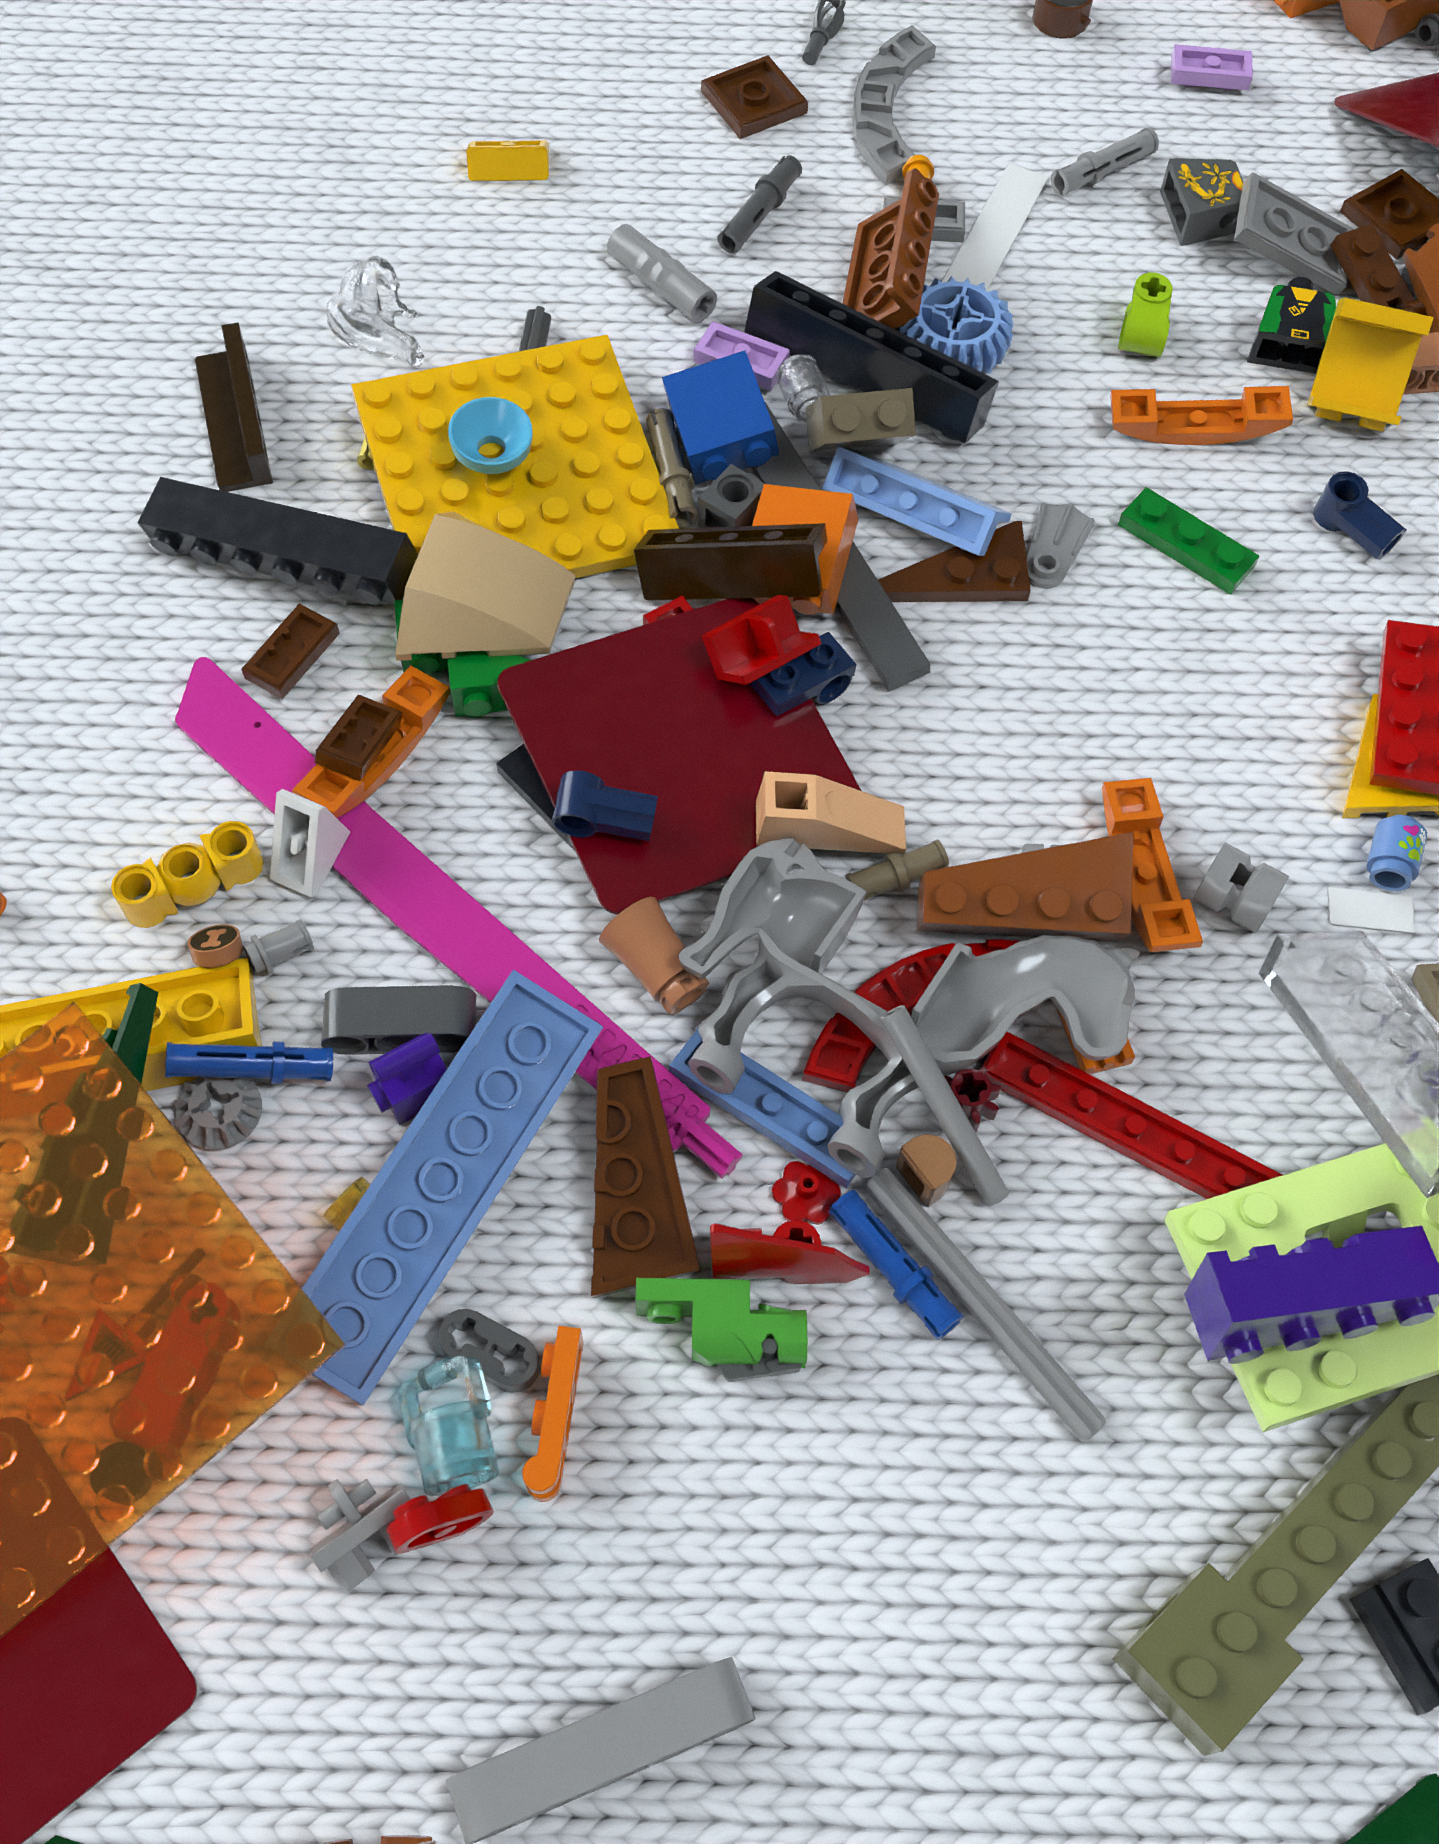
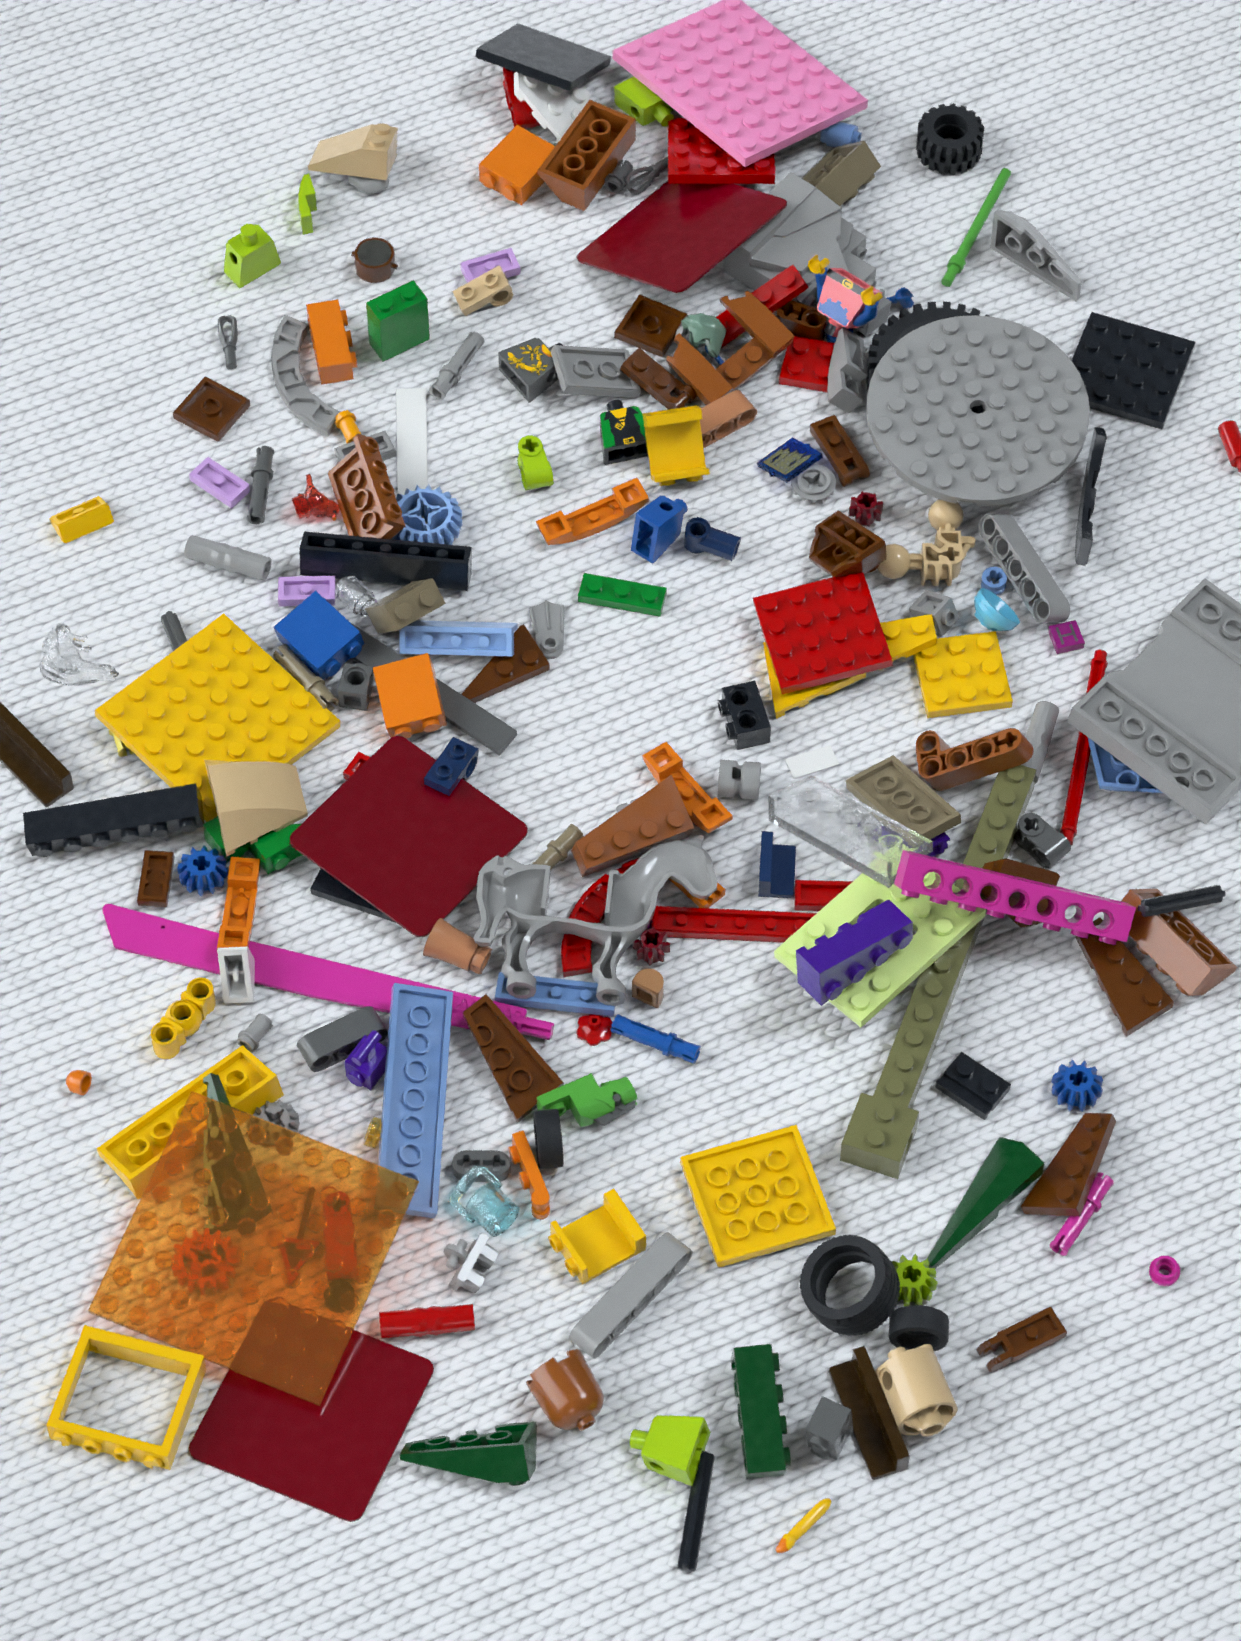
camera: 25 degrees left, 5 degrees down
blue pin [165,1041,333,1084] -> none
nougat tile [188,924,244,968] -> none
reddish brown plate [314,695,403,781] -> none
red plate [386,1484,494,1554] -> none
medium azure piece [448,397,533,474] -> none
dark blue piece [552,770,658,841] -> none
dark brown panel [634,523,828,601] -> none
red panel [701,595,821,685] -> none
red panel [710,1220,870,1284] -> none
light nougat slope [756,771,906,854] -> none
light grey axle [865,1168,1106,1442] -> none
light grey piece [880,1005,1009,1206] -> none
medium blue brick [1367,815,1427,891] -> none
none -> blue gear [177,845,228,897]
none -> lavender plate [189,457,250,509]
none -> clear red animal [291,474,340,521]
none -> orange brick [306,299,357,385]
none -> green brick [366,280,430,362]
none -> red axle [379,1304,475,1339]
none -> tan plate [453,265,513,316]
none -> black tyre [533,1109,564,1169]
none -> yellow panel [548,1188,646,1284]
none -> blue torso [631,495,688,564]
none -> yellow plate [680,1125,836,1268]
none -> black brick [718,681,771,750]
none -> dark blue panel [758,831,796,898]
none -> red tile [794,880,853,911]

